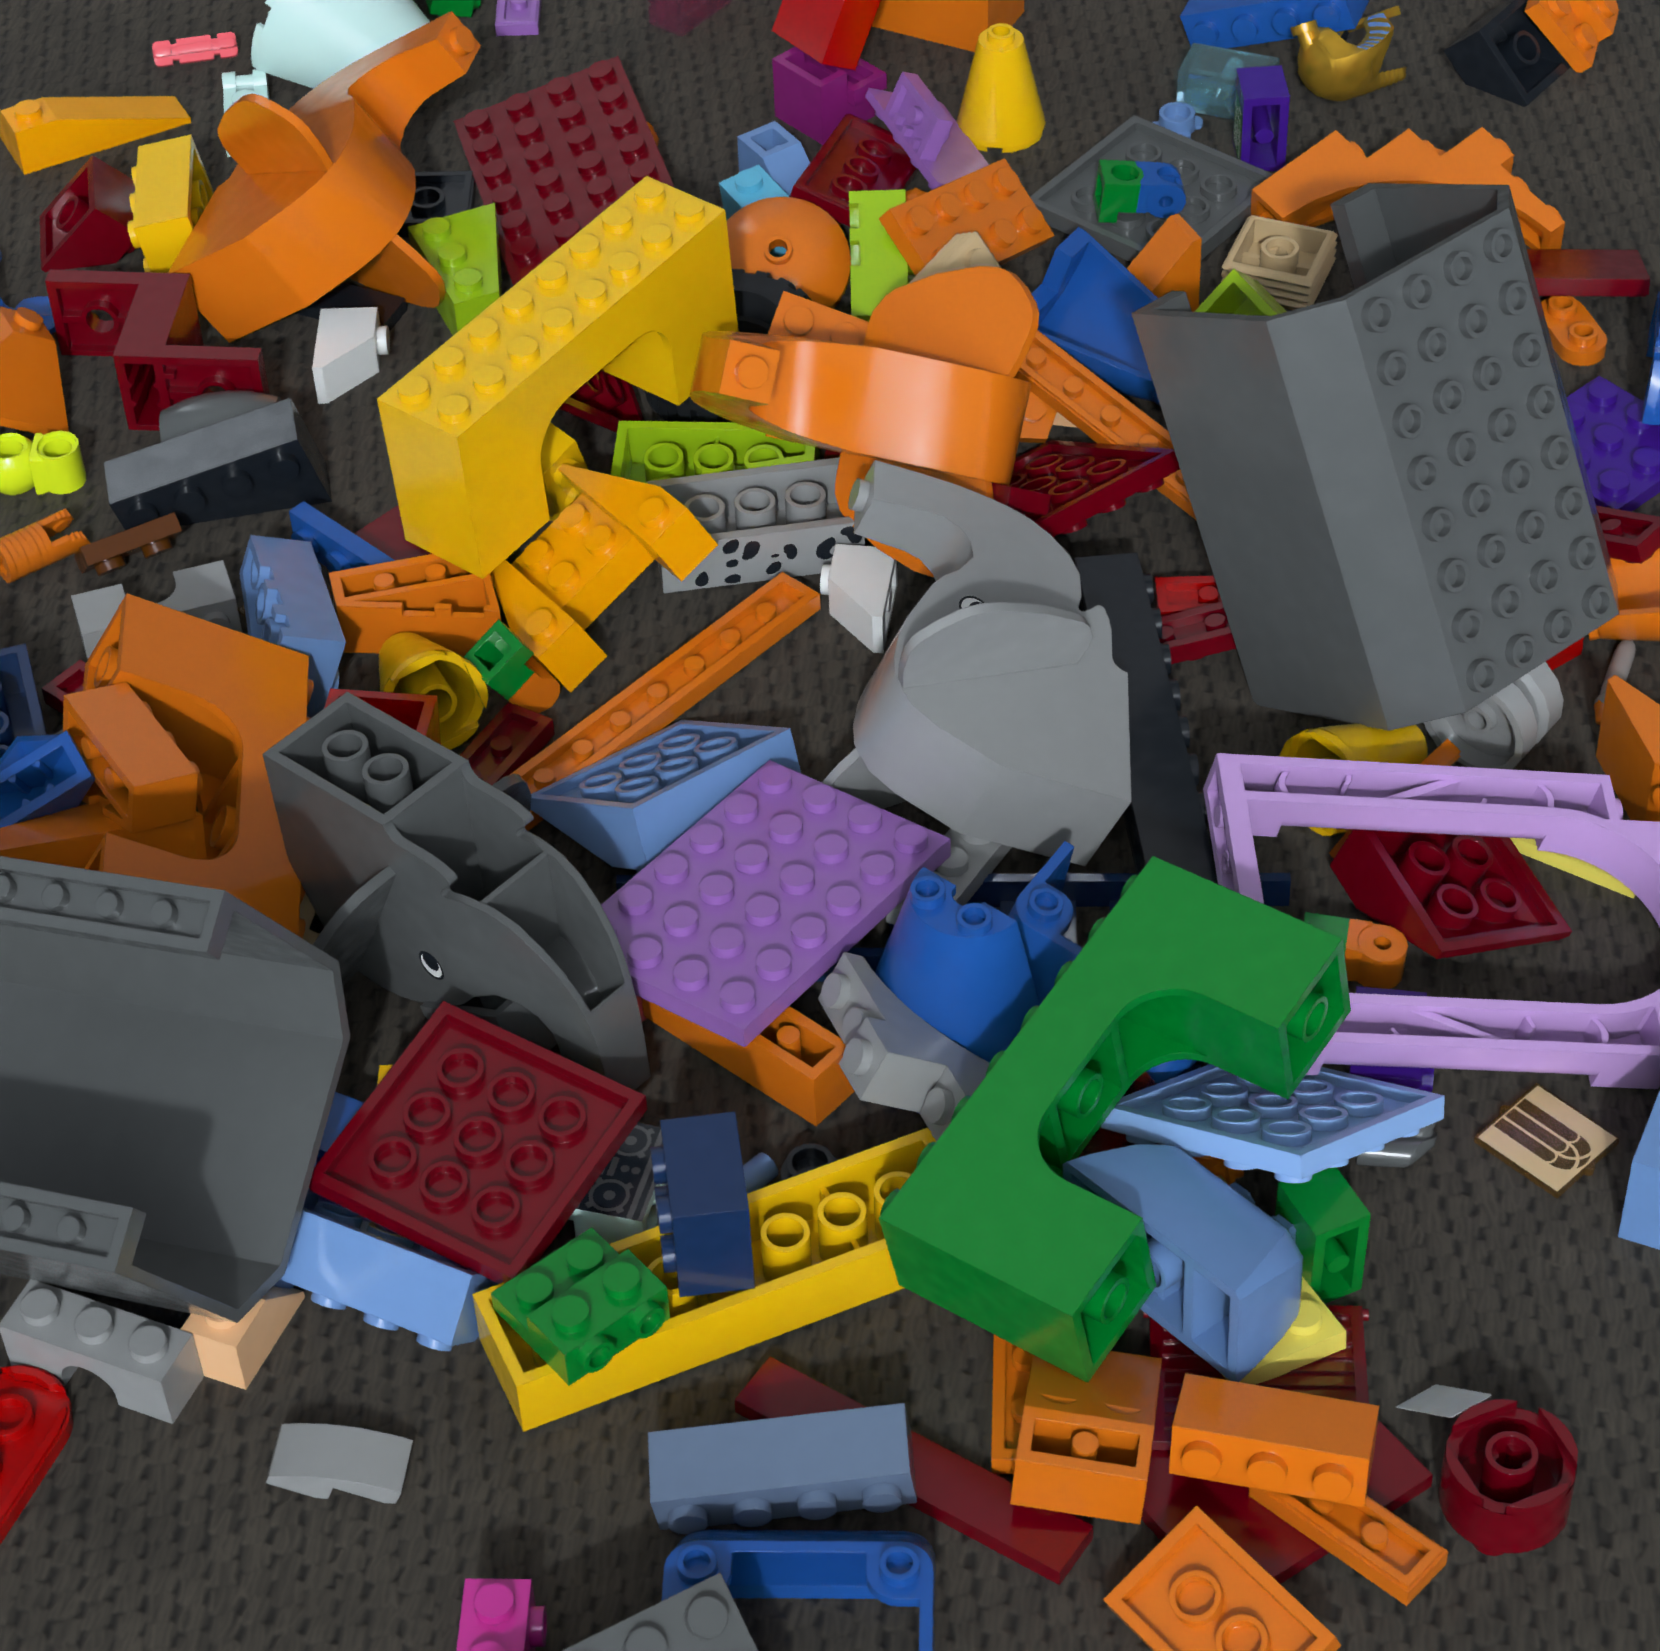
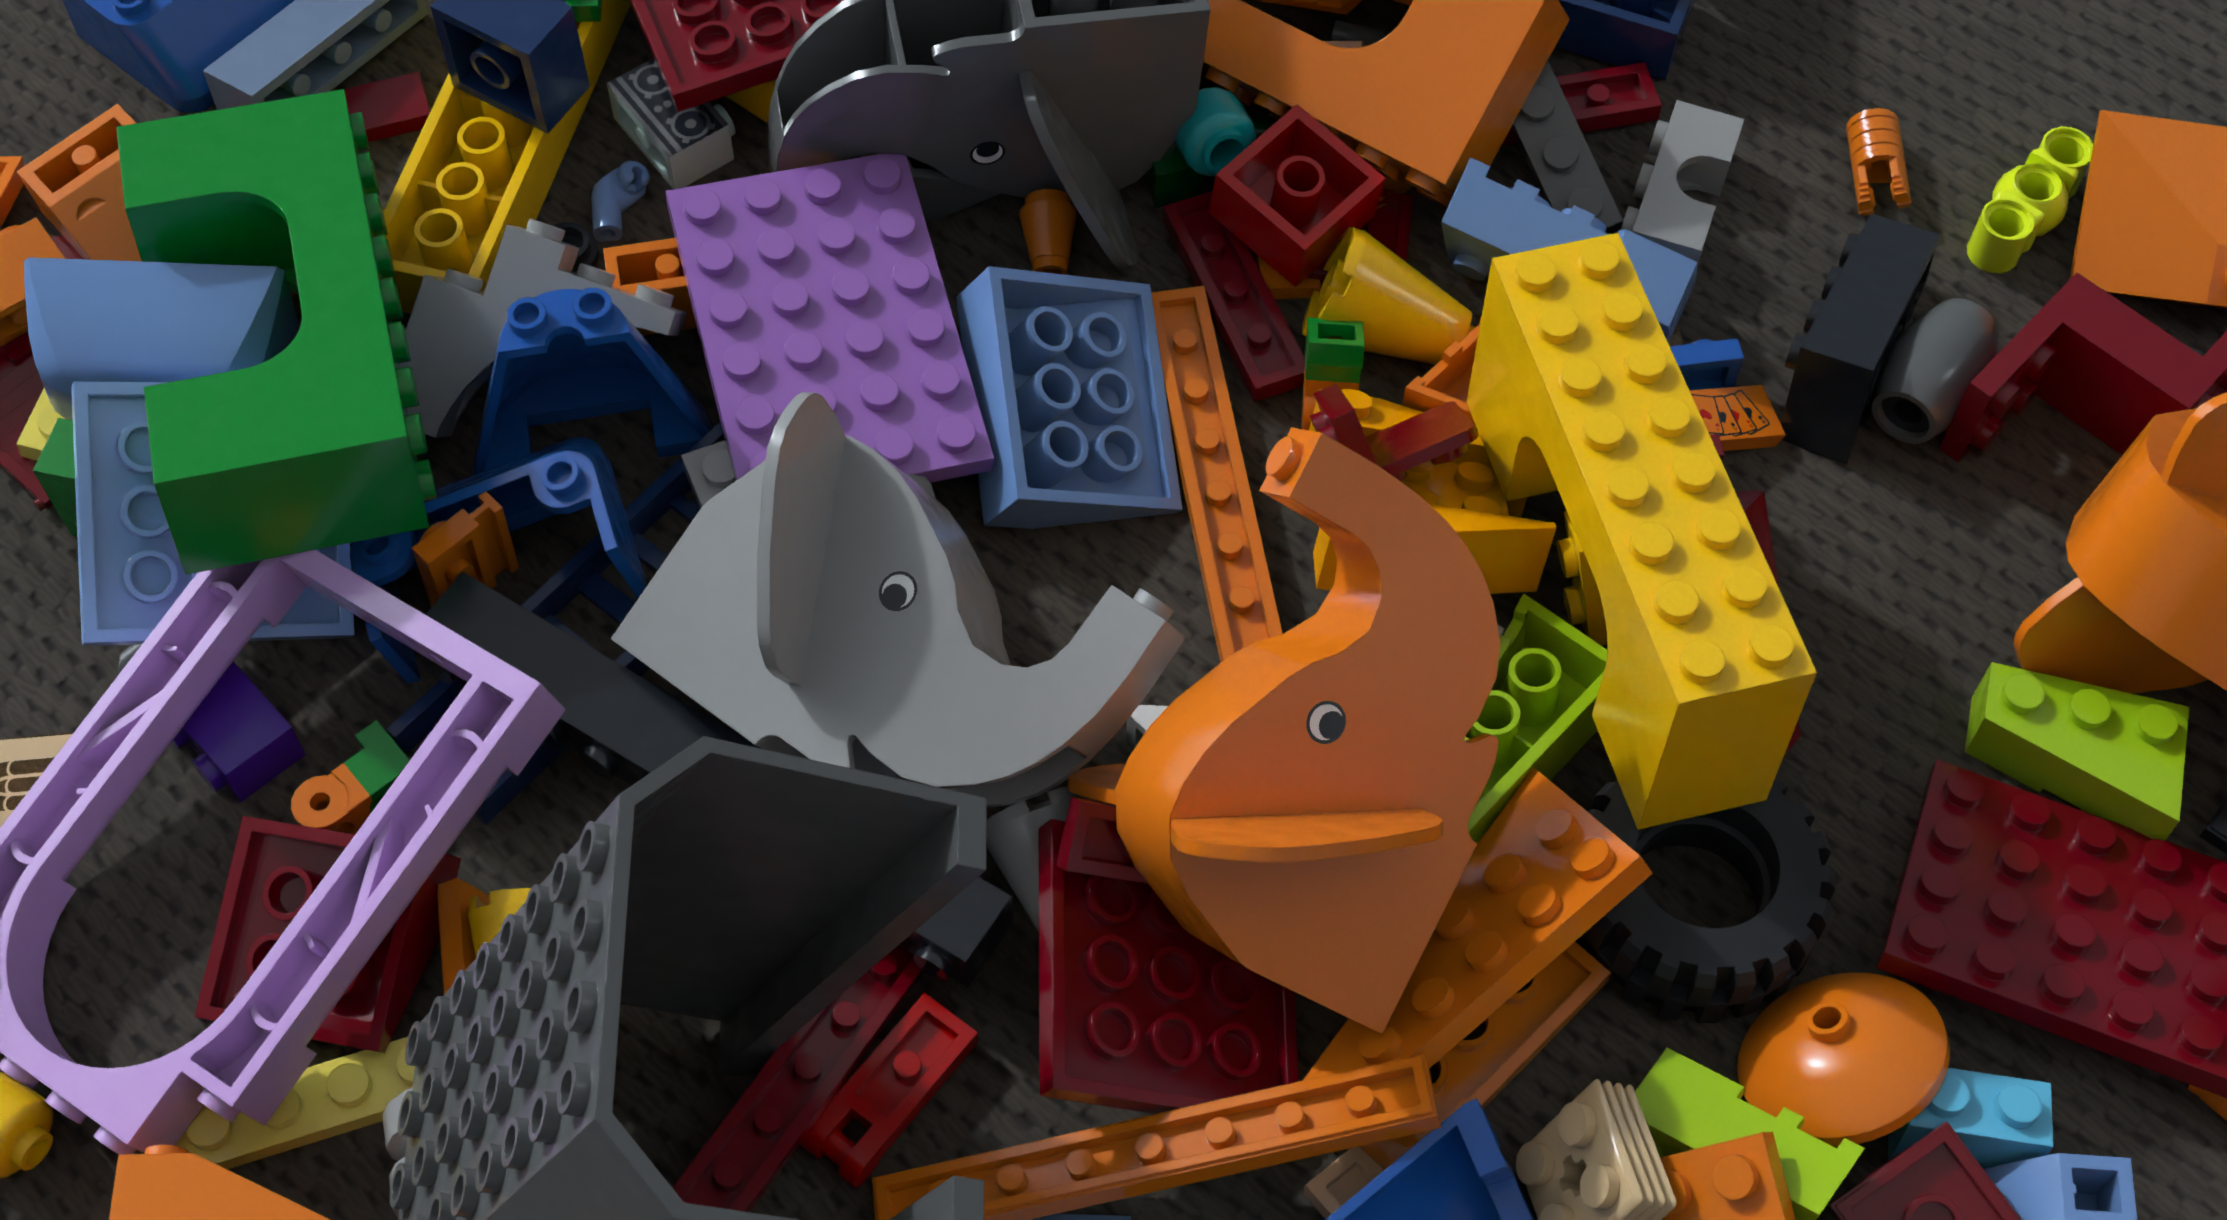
camera: 125 degrees right, 15 degrees up
reddish brown plate [74,512,182,577] -> none
white slope [312,307,390,404] -> none
none -> dark red bracket [1310,383,1478,481]
none -> orange tile [1690,385,1786,451]

